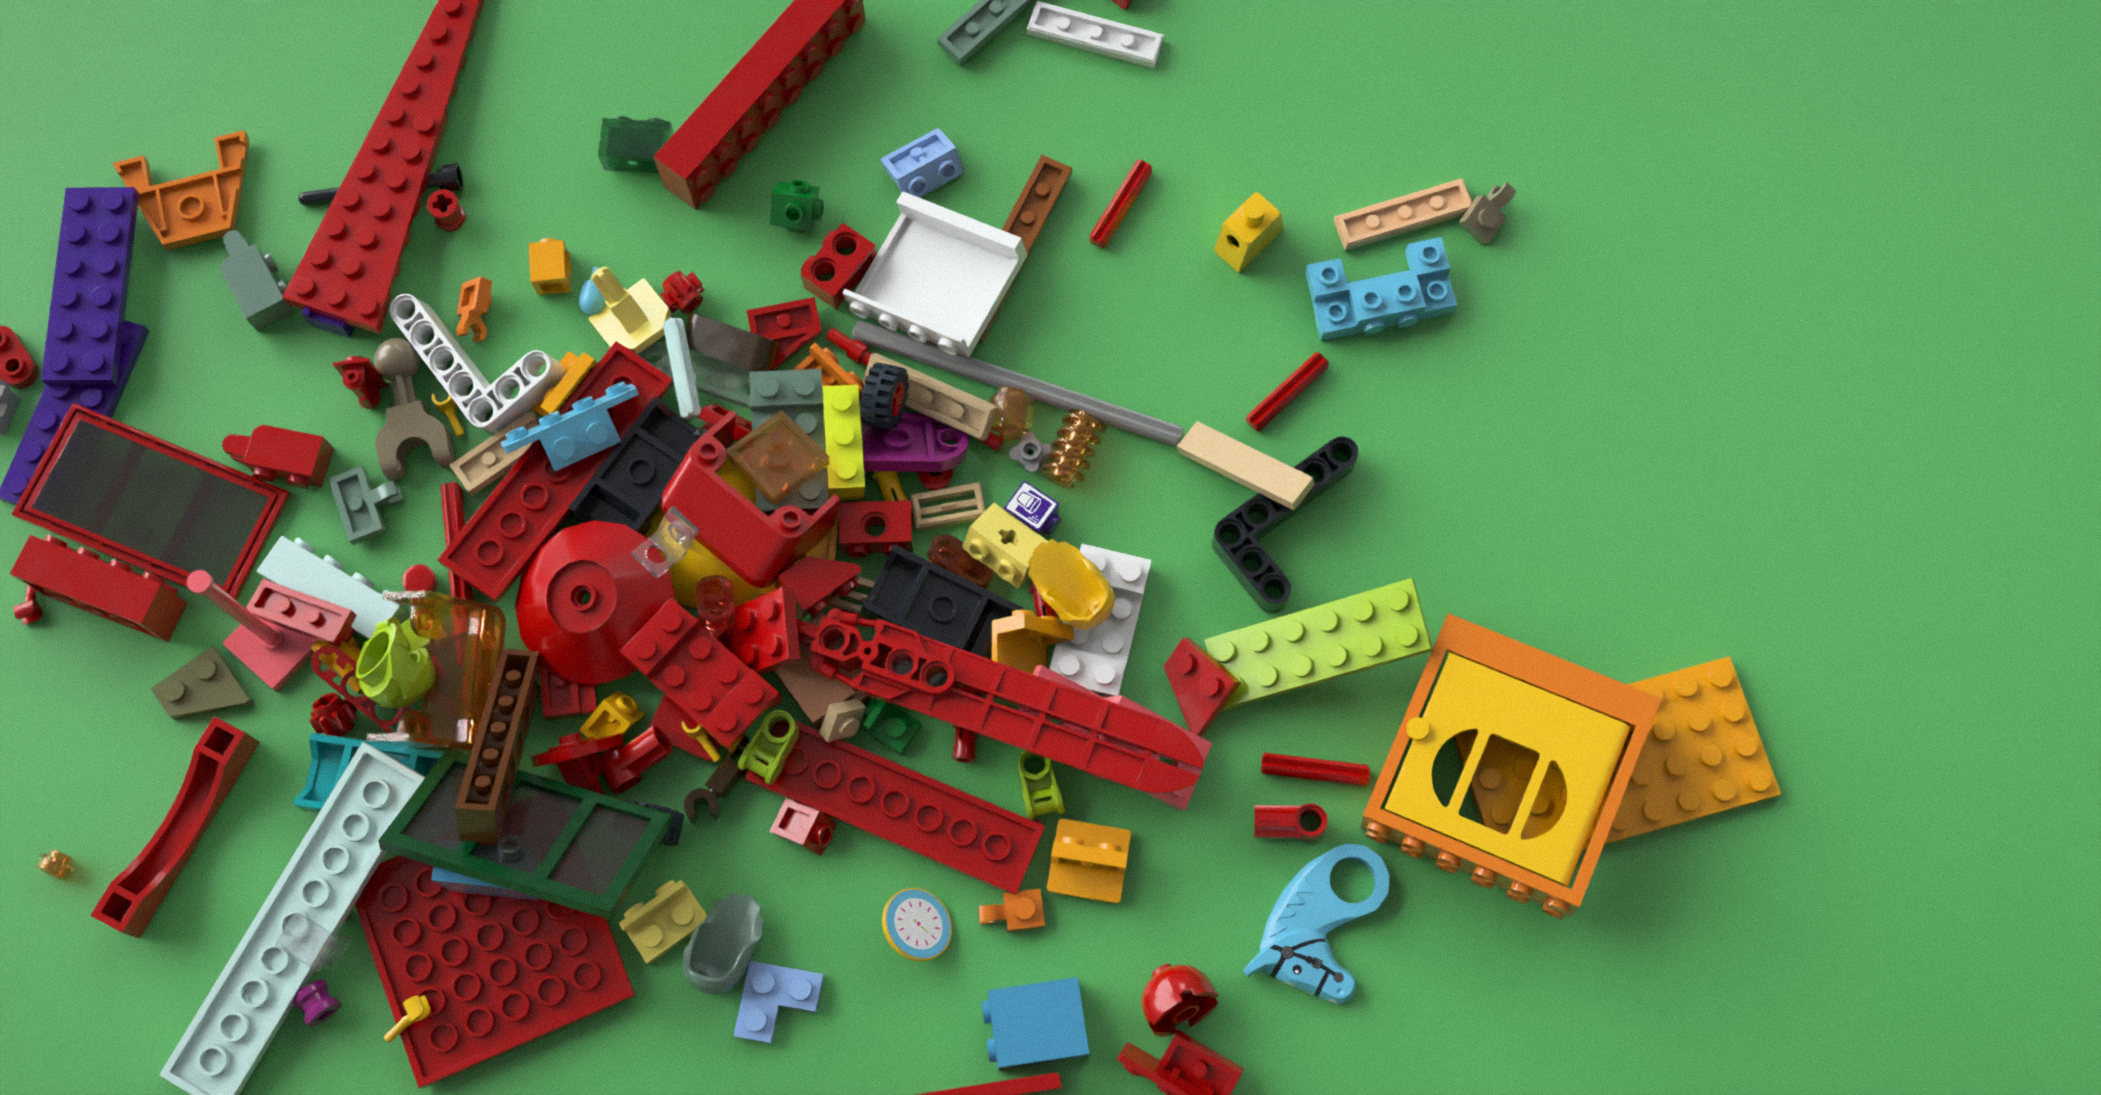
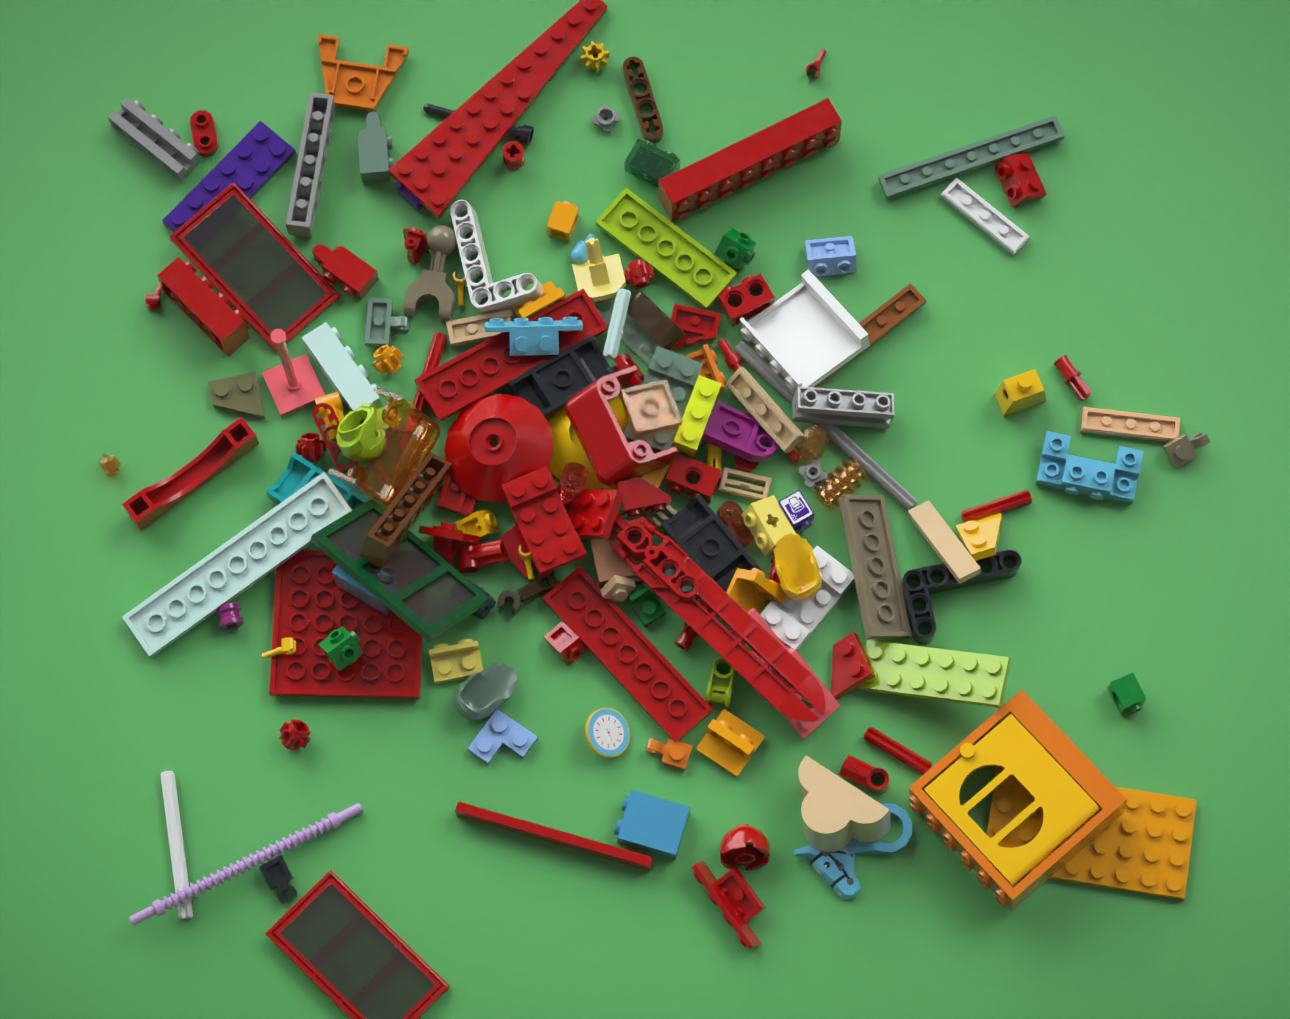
camera: 25 degrees right, 0 degrees up
dark purple plate [41,187,139,385] -> none
plate [246,579,357,647] -> none
clear bracket [275,913,352,972] -> none
red piece [402,564,438,600] -> none
orange plate [456,276,492,343] -> none
clear bracket [631,506,699,578] -> none
lime piece [738,710,799,785] -> none
black wheel [860,362,909,430] -> none
red axle [1089,160,1152,248] -> none
none -> light grey brick [286,92,336,238]
none -> green brick [319,626,363,671]
none -> light orange gear [372,345,404,375]
none -> yellow gear [580,41,610,72]
none -> light grey plate [592,105,620,132]
none -> lime plate [595,187,737,310]
none -> reddish brown beam [623,56,663,144]
none -> light grey brick [792,386,895,428]
none -> tan brick [798,755,891,852]
none -> dark tan plate [839,494,912,639]
none -> yellow wing [956,512,1003,561]
none -> red axle [1054,355,1092,401]
none -> green brick [1108,672,1146,715]

